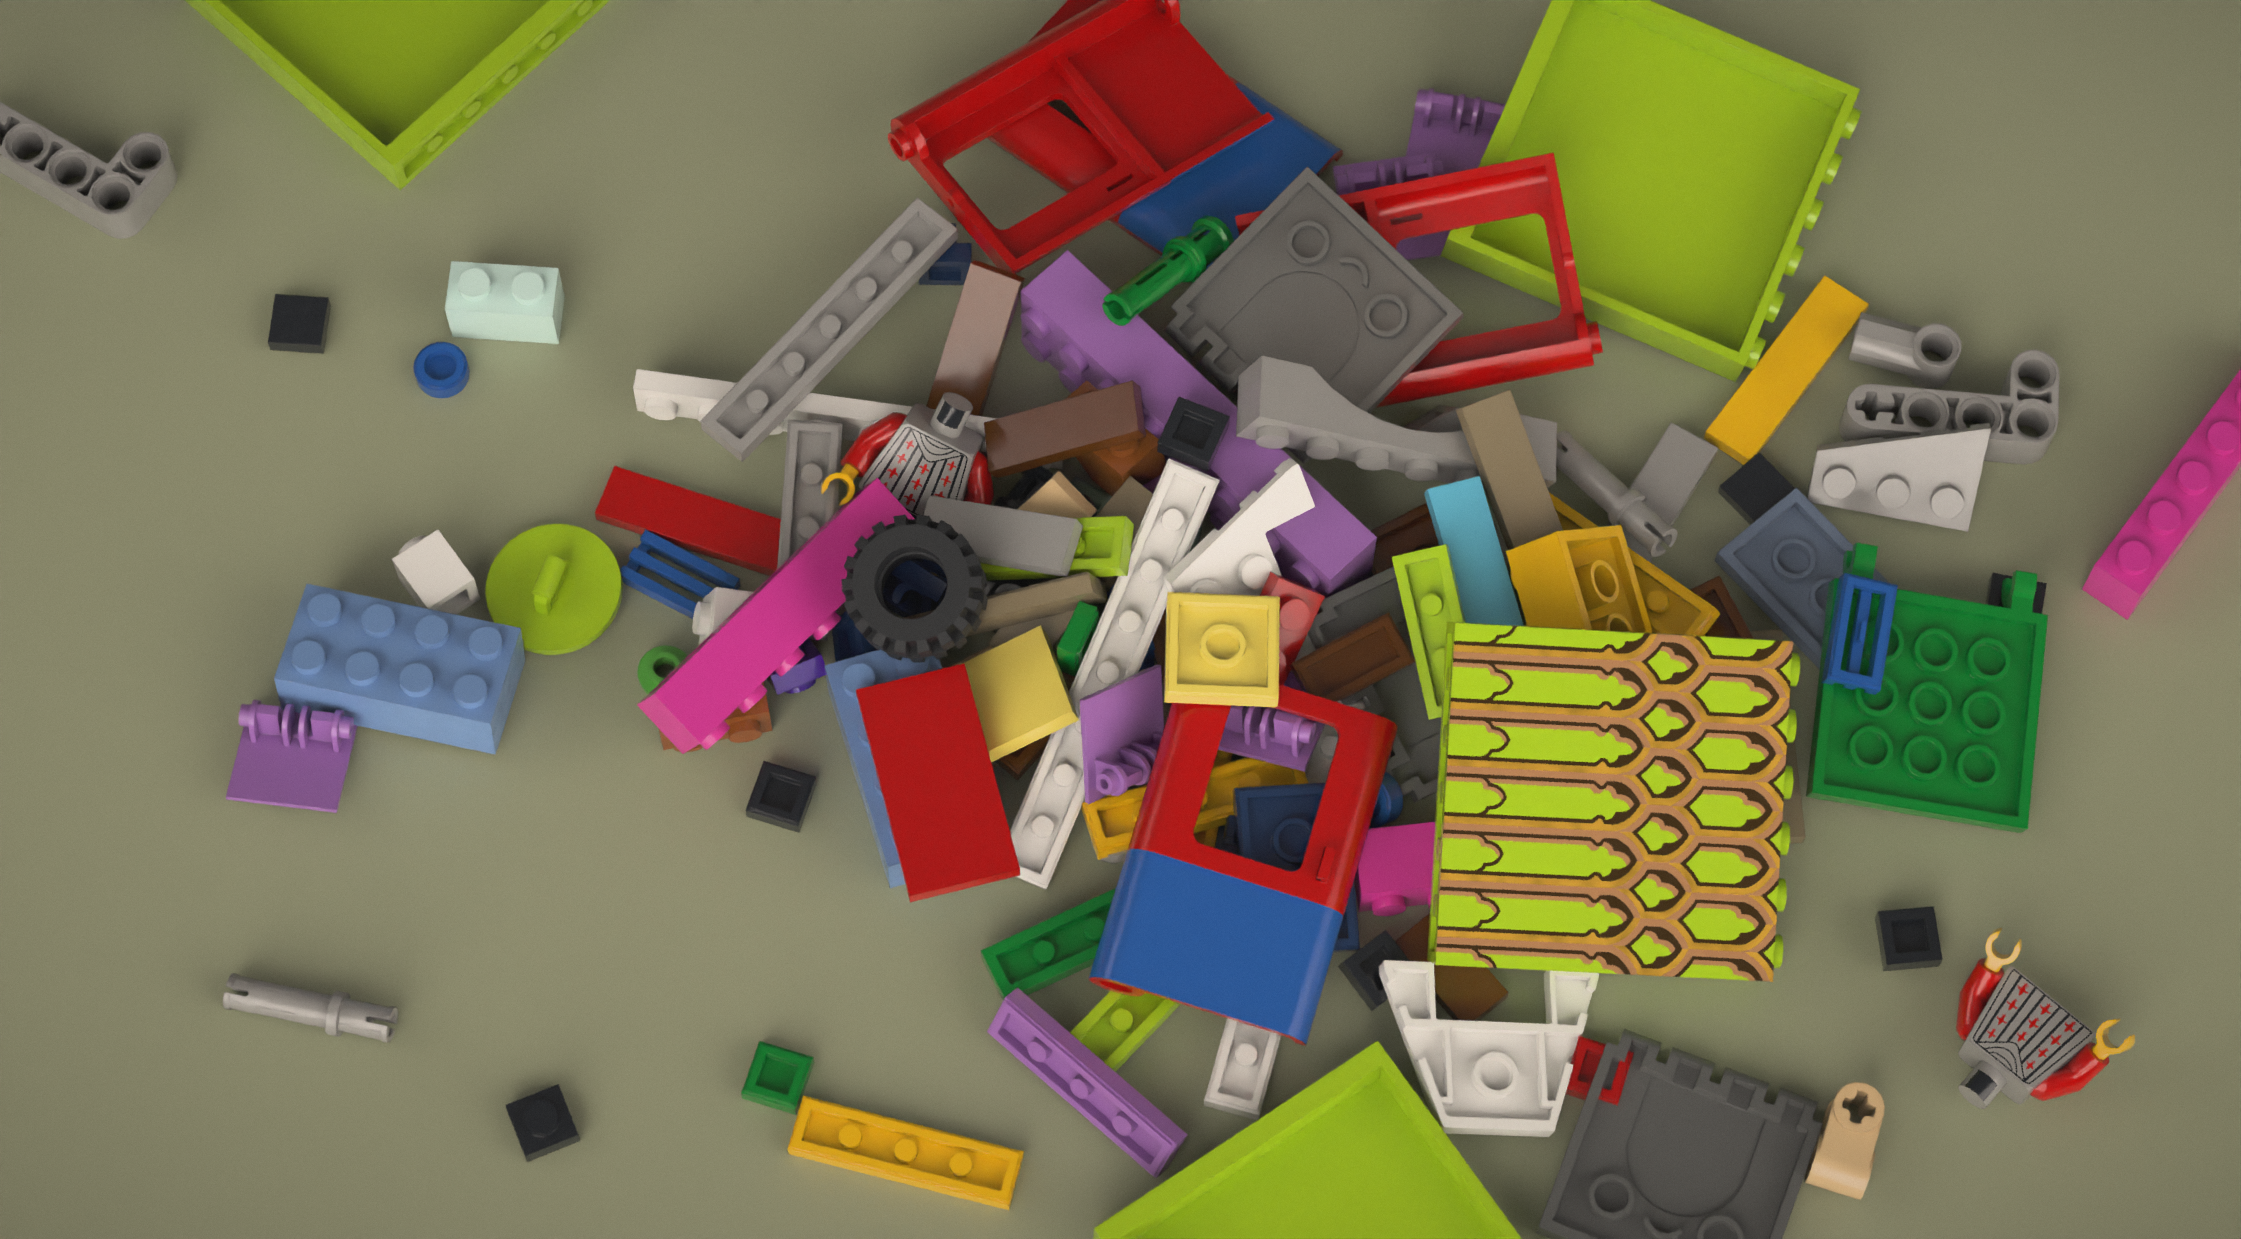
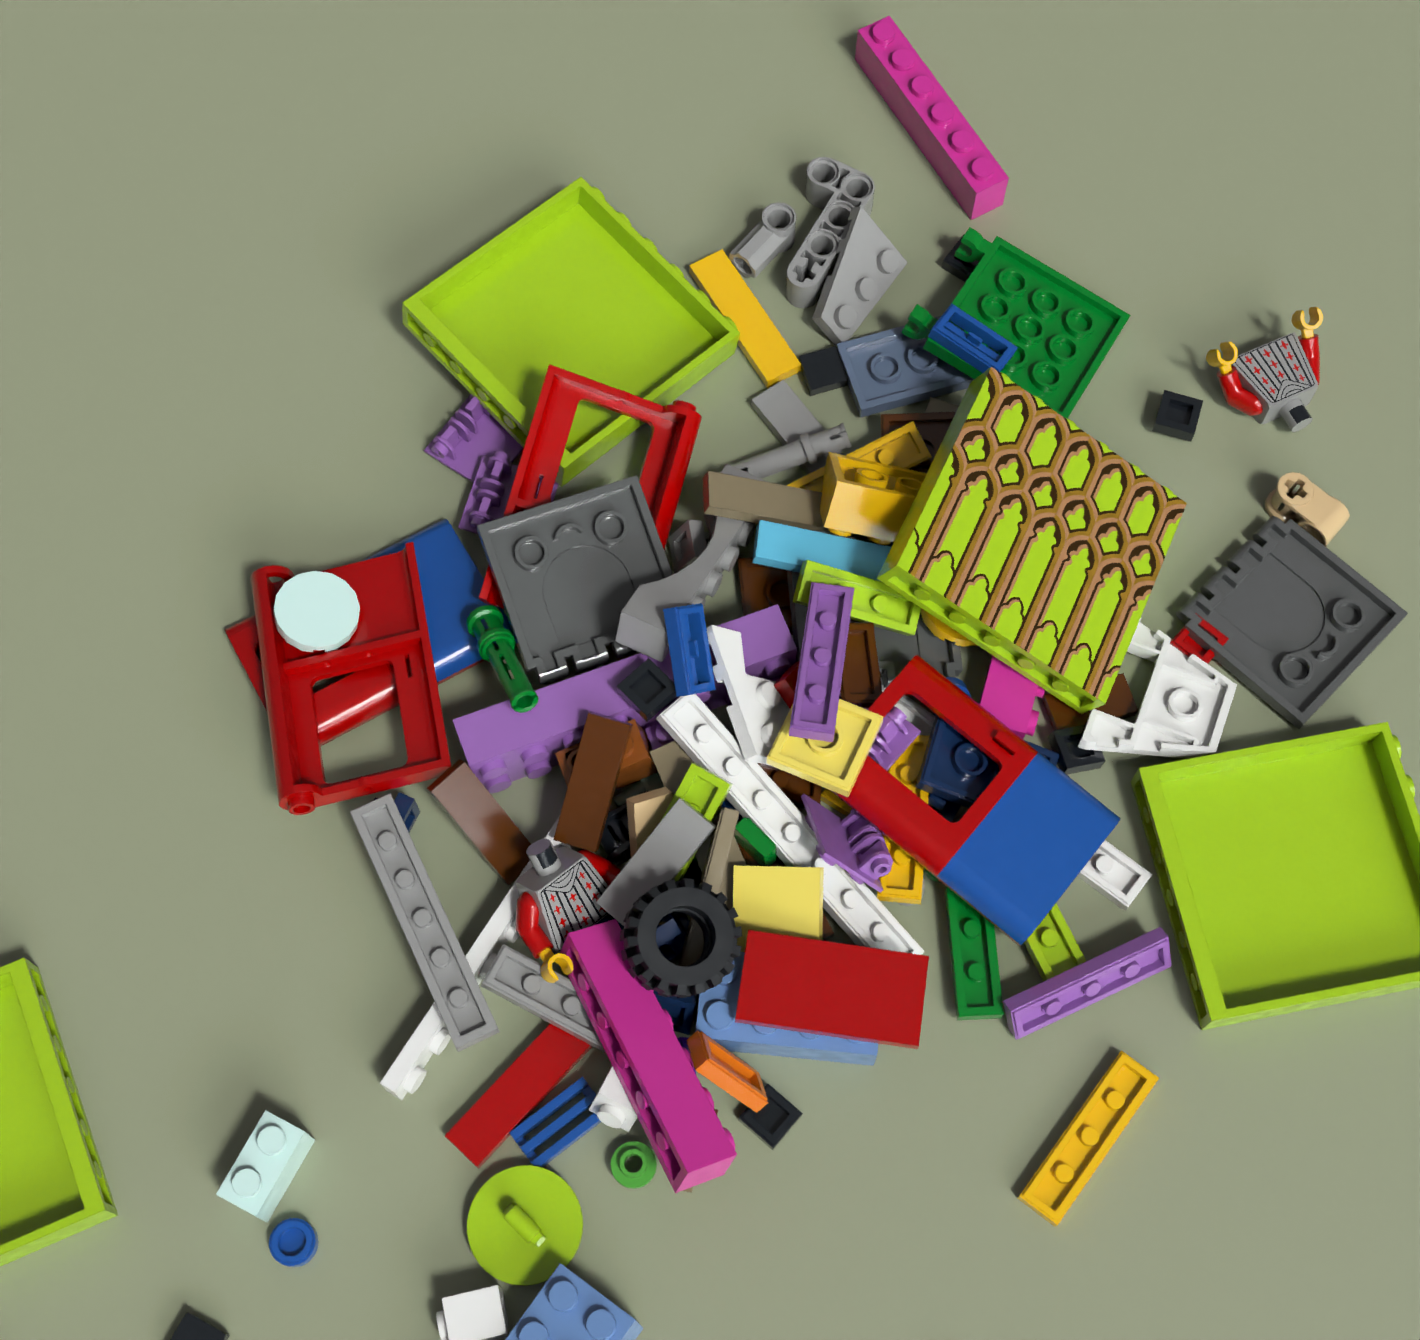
camera: 65 degrees left, 0 degrees up
green tile [741,1041,814,1115] -> none
none -> light aqua tile [273,571,360,653]
none -> blue tile [663,603,716,697]
none -> orange tile [686,1030,768,1113]
none -> medium lavender tile [789,582,854,742]

